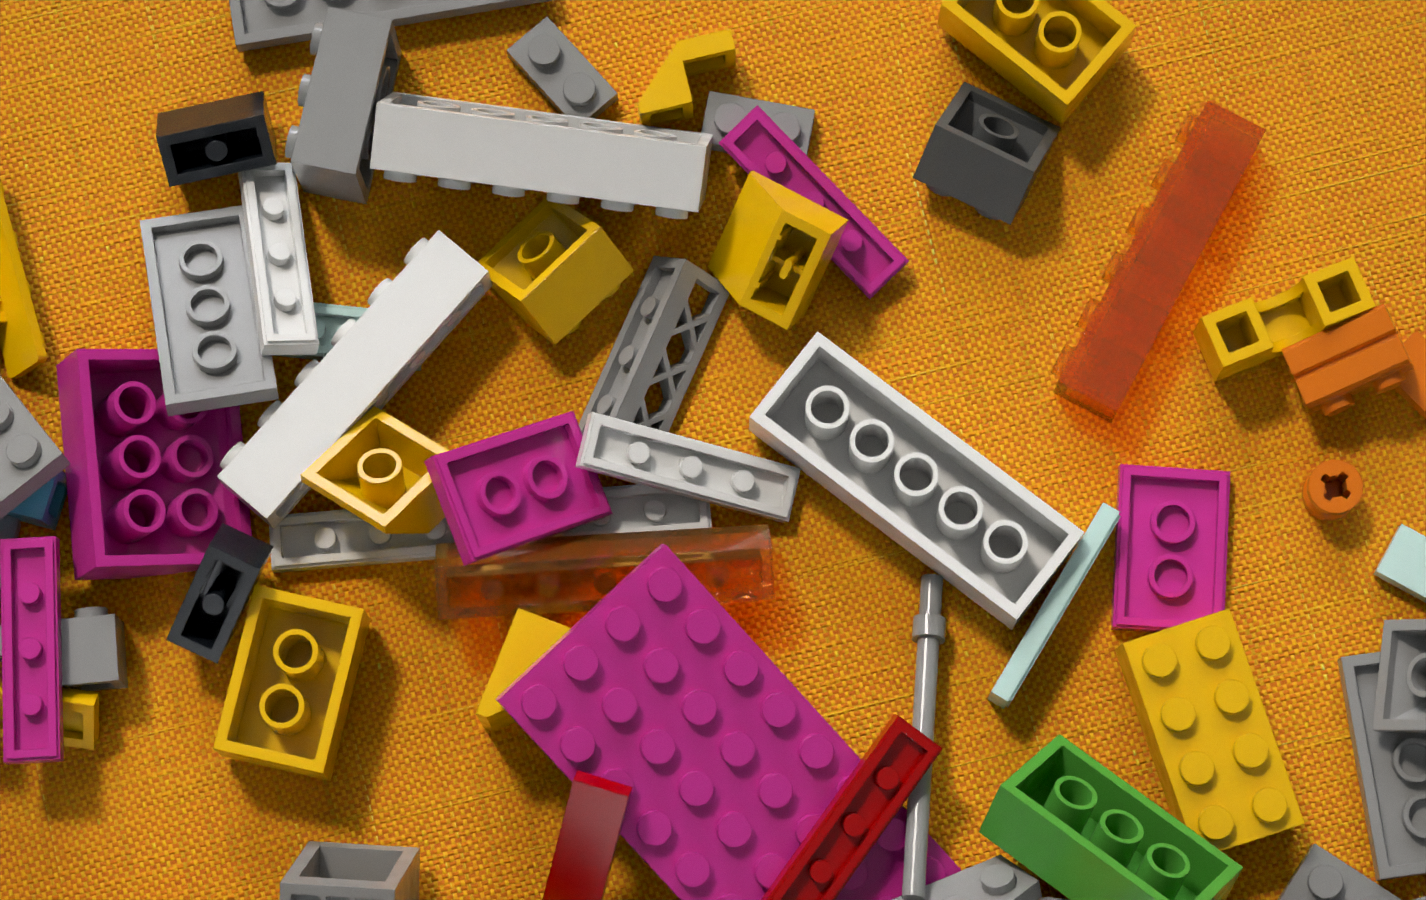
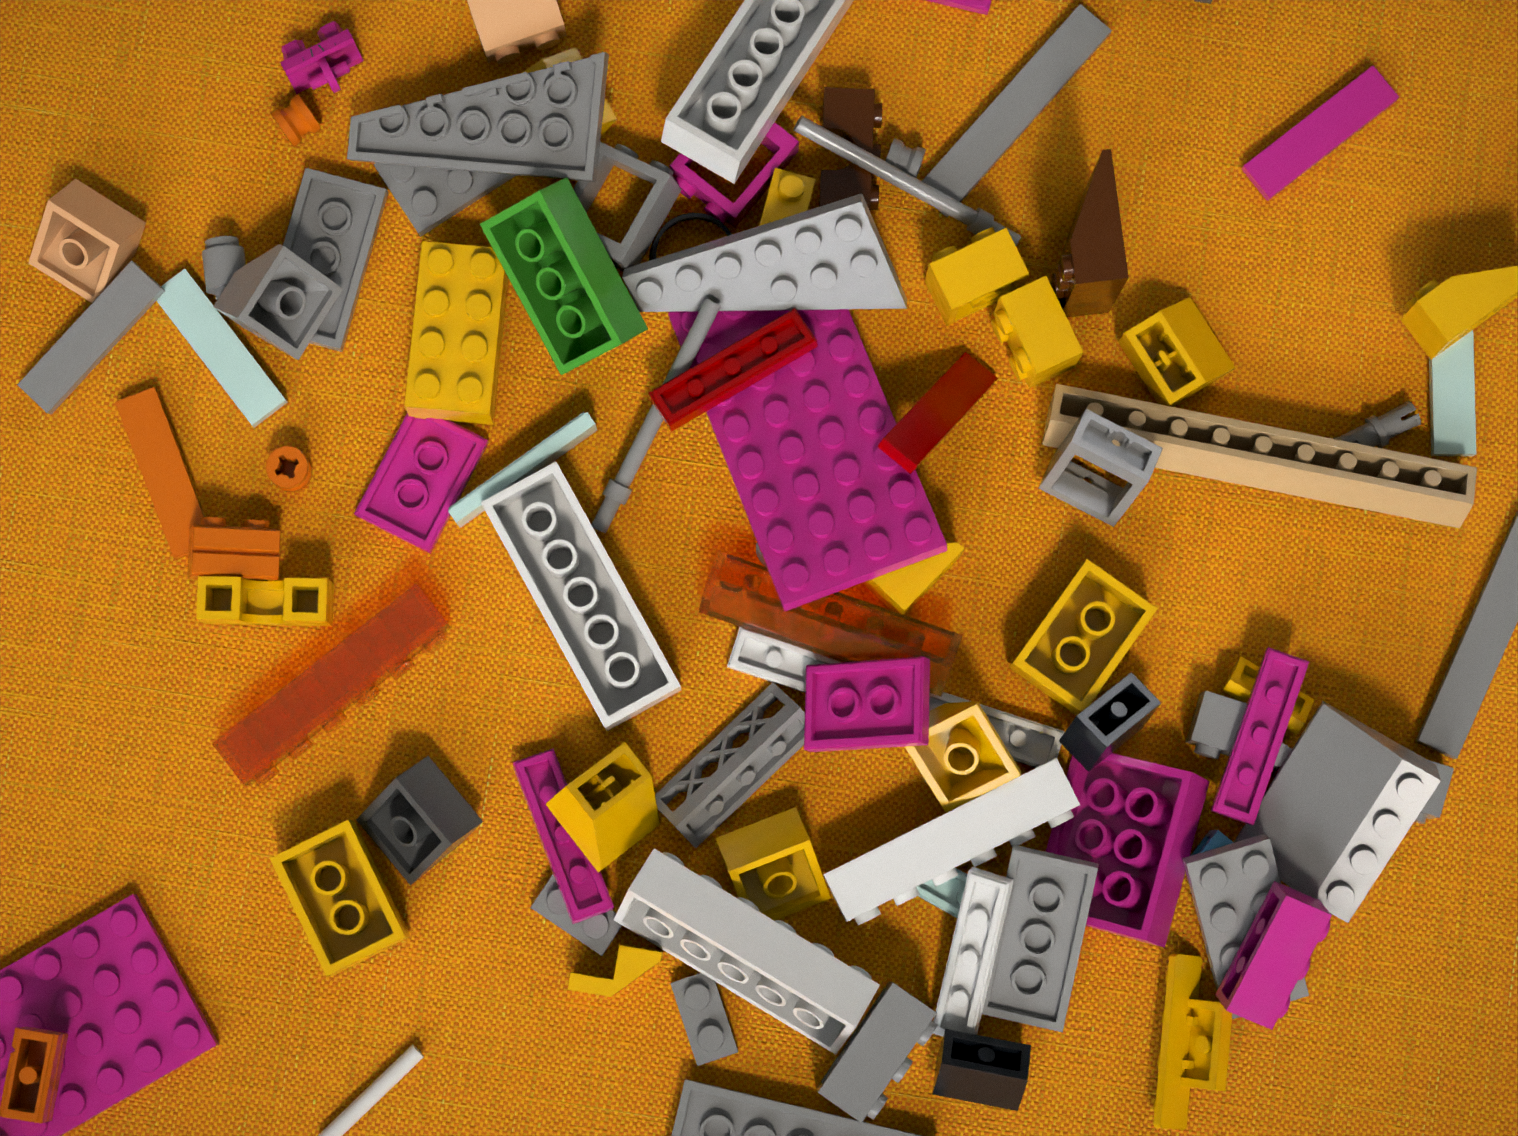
camera: 160 degrees left, 5 degrees up
white tile [575,412,801,523] -> none

